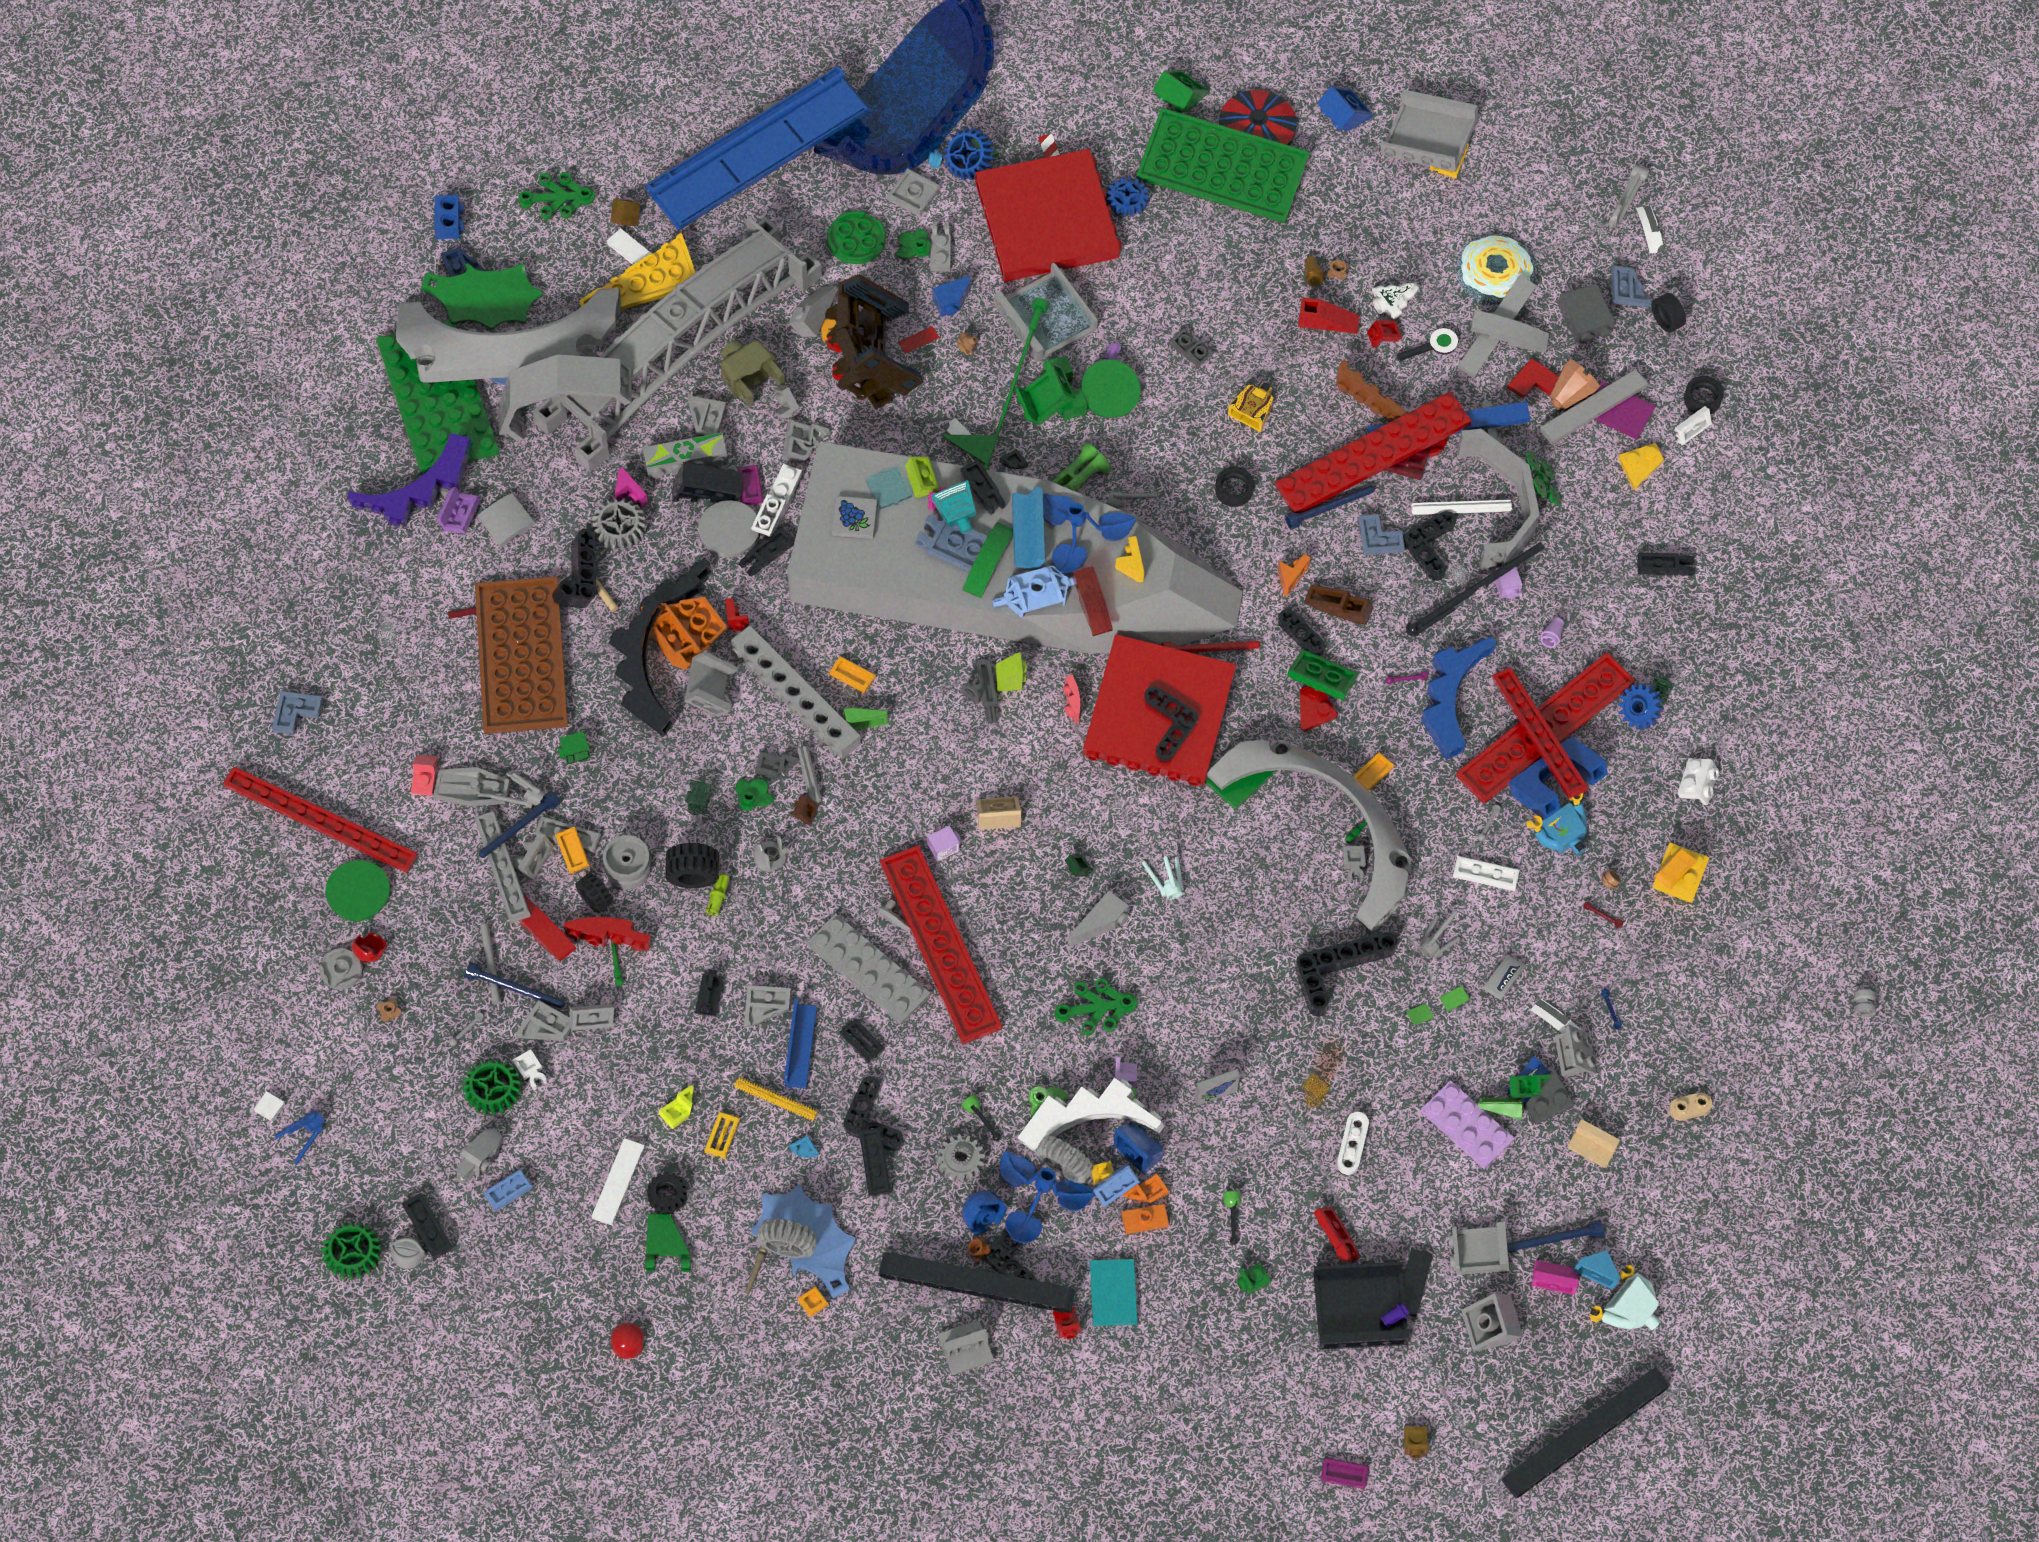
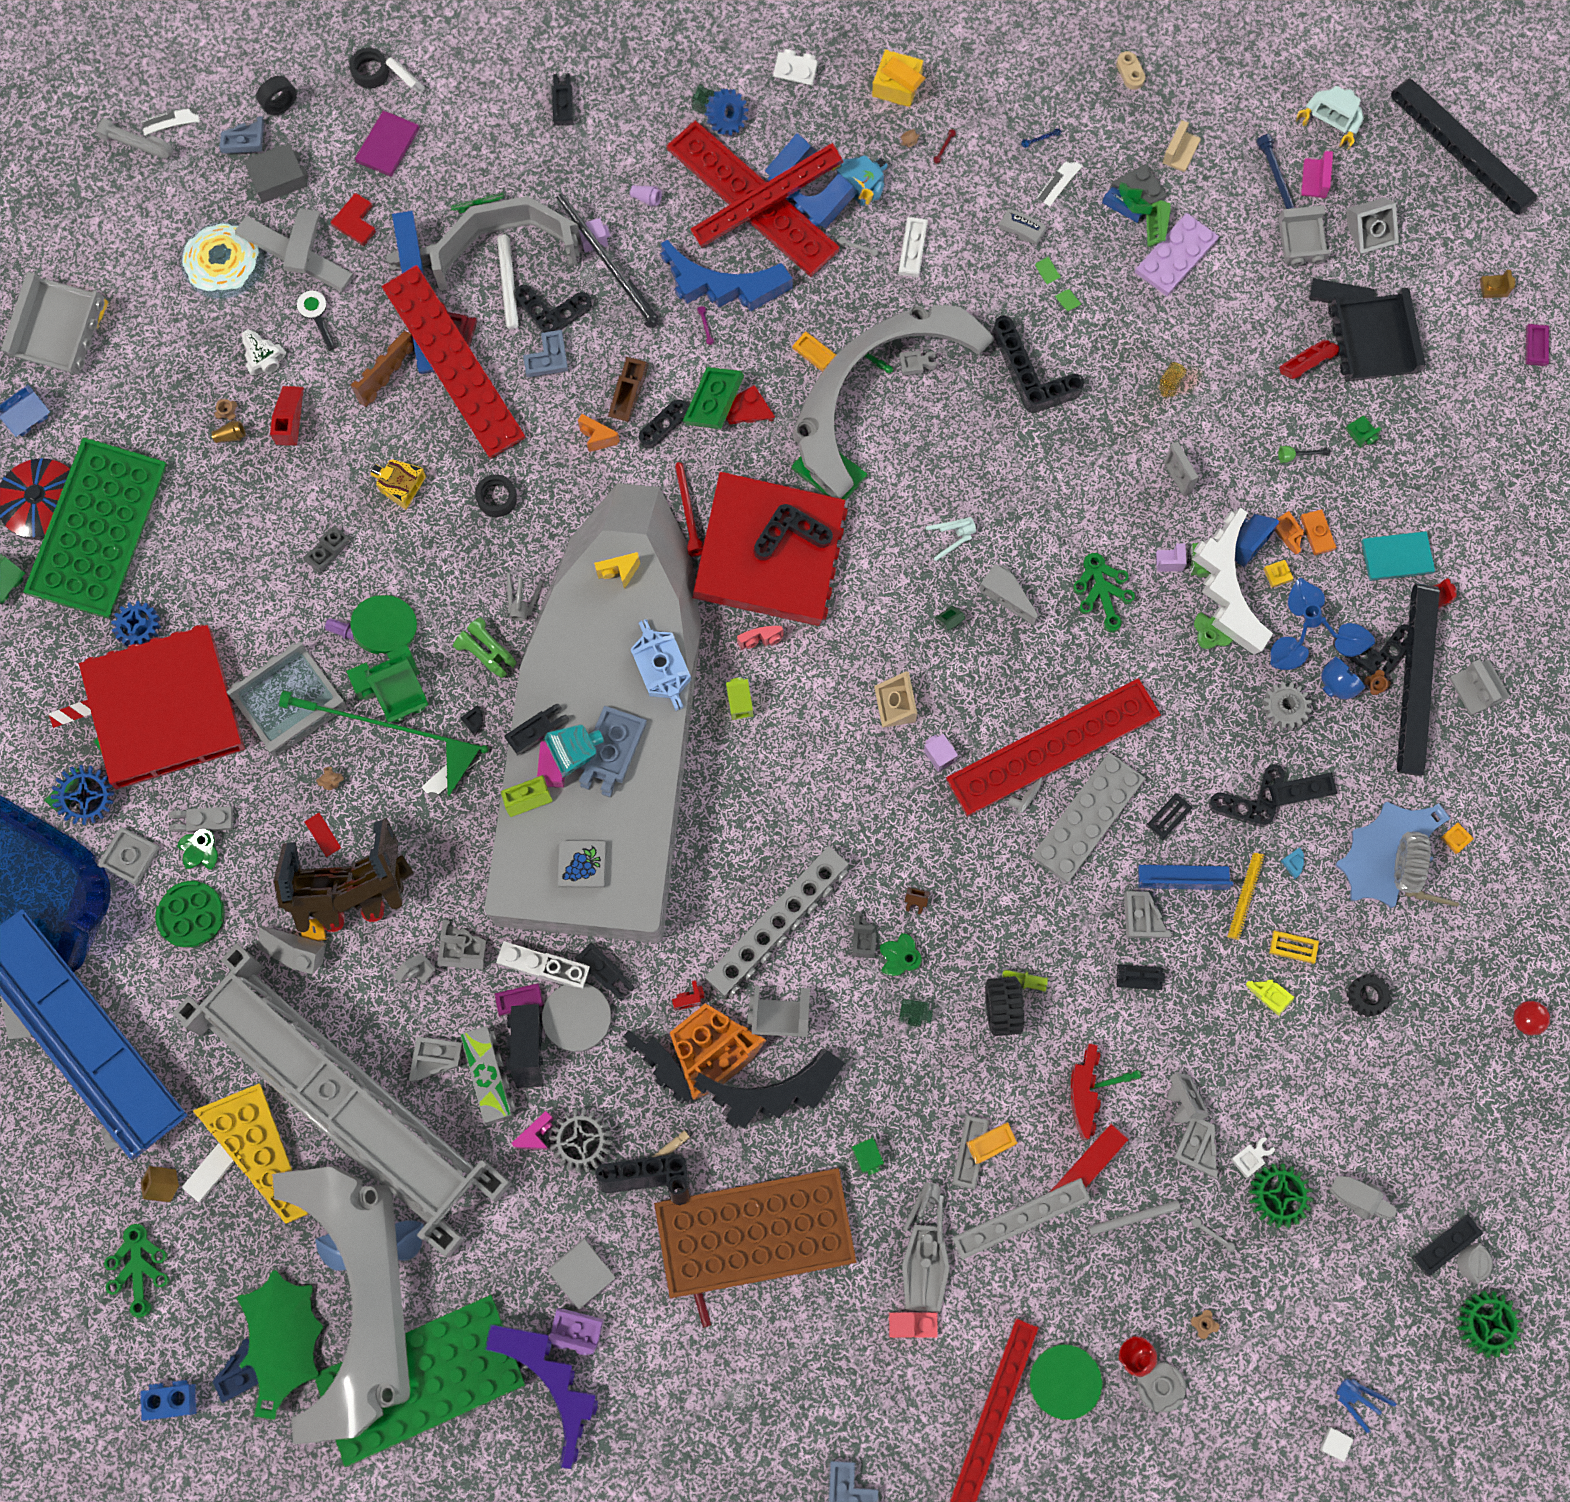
camera: 90 degrees left, 10 degrees up
dark blue piece [464,961,565,1008] -> none
dark blue piece [479,791,561,858] -> none
medium blue plate [483,1169,533,1212] -> none
light grey panel [499,354,632,441] -> none
light grey tile [511,833,554,880] -> none
black tyre [575,873,613,913] -> none
white tile [592,1138,645,1226] -> none
light grey wheel [603,835,651,890] -> none
green flag [645,1214,691,1272] -> none
olive piece [721,340,785,407] -> none
light grey piece [753,836,790,872] -> none
light grey axle [797,746,821,804] -> none
light orange tile [829,656,876,693] -> none
bright green slope [844,708,888,730] -> none
clear light blue piece [866,467,912,509] -> none
dark azure plate [927,149,942,169] -> none
blue slope [932,276,971,317] -> none
dark grey piece [961,660,1000,724] -> none
hinge [961,1094,1001,1141] -> none
green slope [962,522,1013,598] -> none
dark azure panel [1012,487,1045,570] -> none
light grey gear [1036,1136,1093,1183] -> none
blue plant [1043,493,1136,573] -> none
clear red slope [1073,566,1113,636] -> none
medium blue plate [1091,1163,1140,1207] -> none
dark blue piece [1285,485,1375,530] -> none
white plate [1337,1112,1369,1175] -> none
red bracket [1367,320,1402,347] -> none
dark purple pin [1380,1302,1410,1328] -> none
light grey plant [1418,910,1460,958] -> none
light grey tile [1540,369,1648,445] -> none
nougat cone [1549,359,1600,410] -> none
light grey bracket [1555,1025,1597,1078] -> none
dark azure slope [1572,1250,1620,1289] -> none
yellow wing [1618,443,1664,490] -> none

